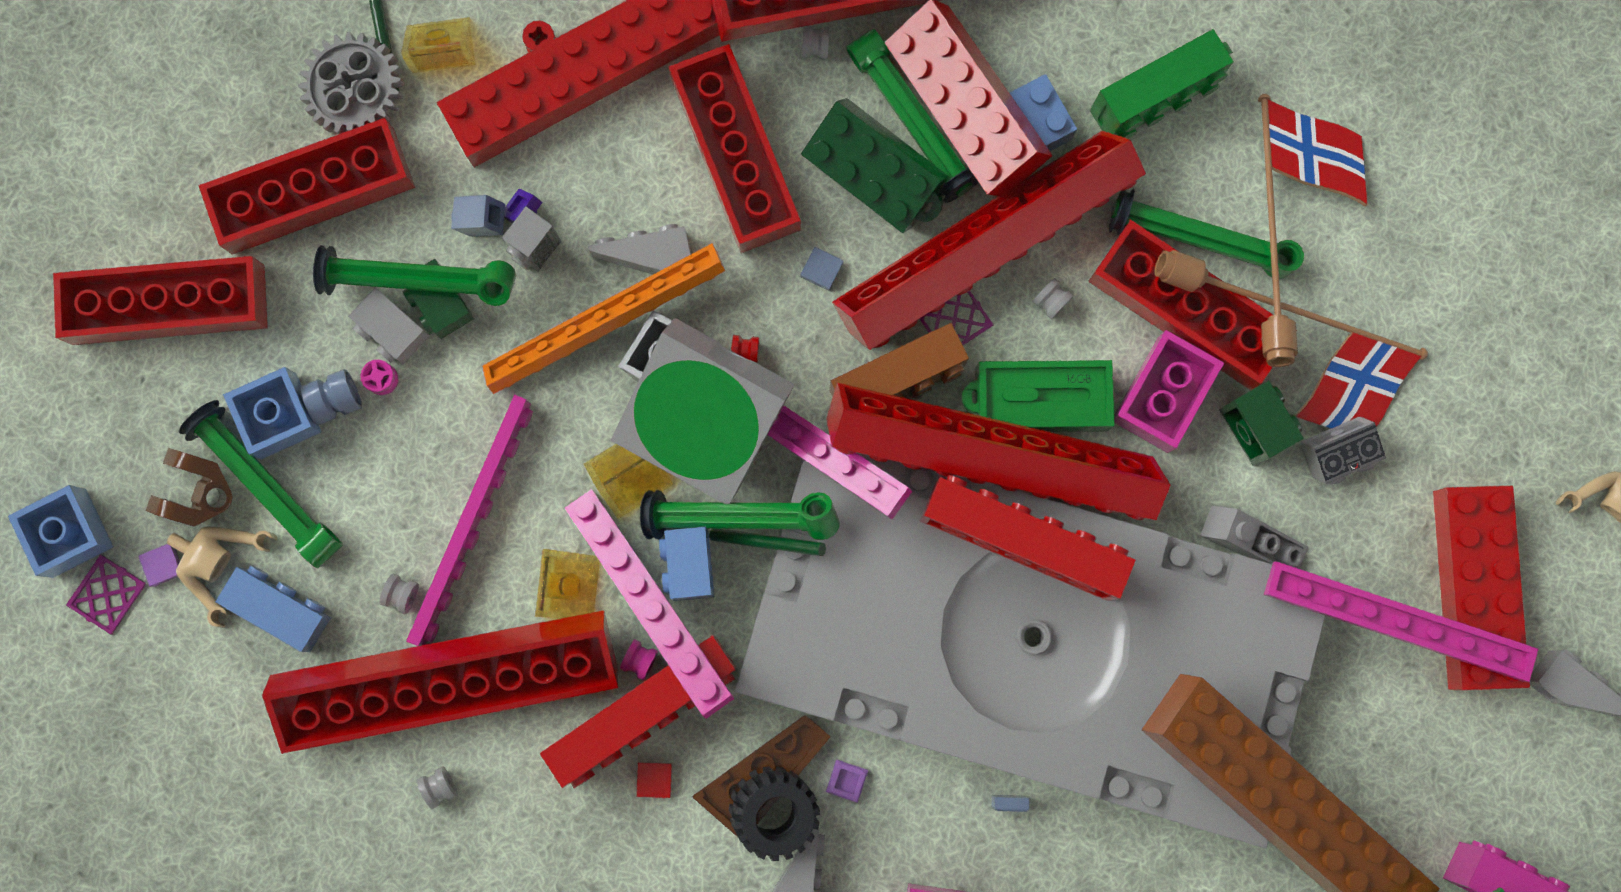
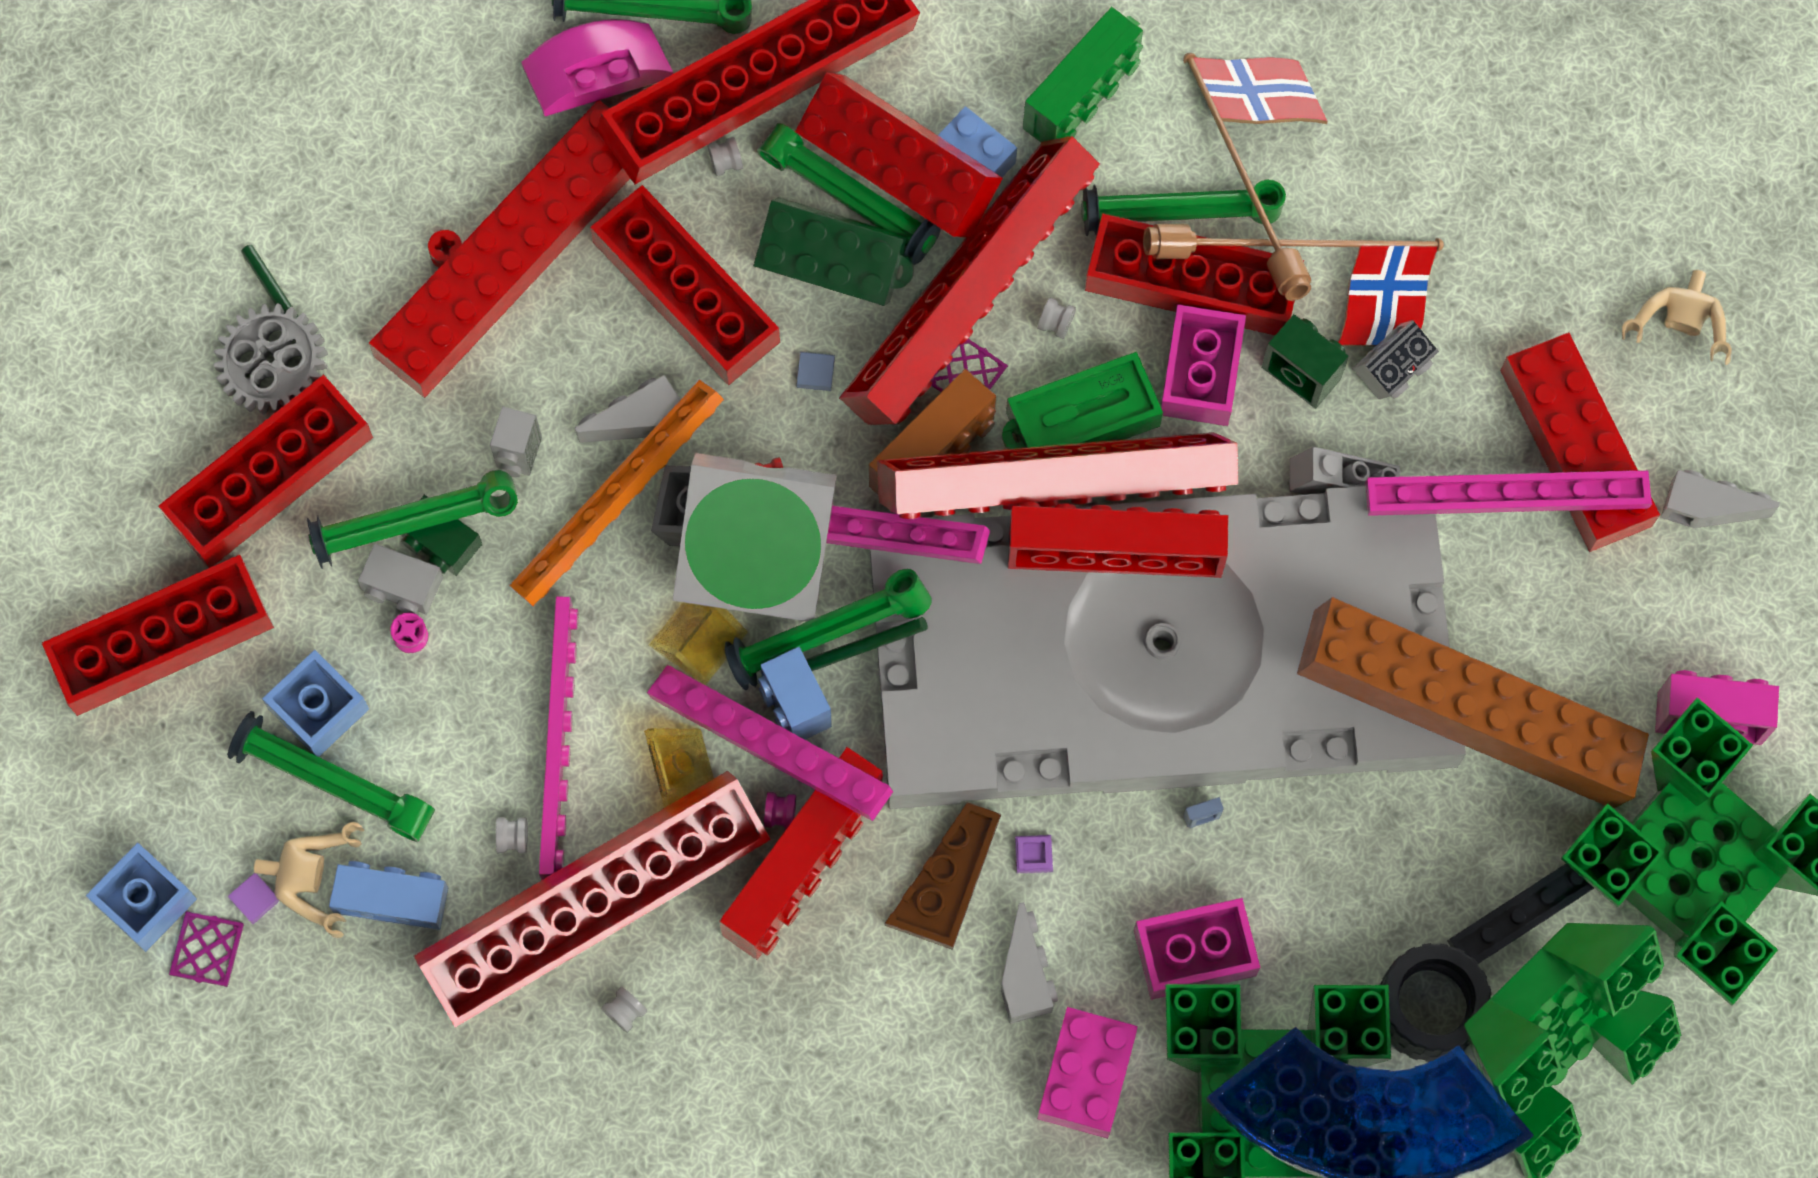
camera: 20 degrees left, 10 degrees down
reddish brown piece [146,448,233,527] -> none
sand blue wheel [300,369,362,425] -> none
clear yellow slope [401,17,476,73] -> none
sand blue brick [451,195,505,237] -> none
dark purple plate [504,189,543,223] -> none
red tile [636,762,672,798] -> none
black tyre [729,766,820,861] -> none

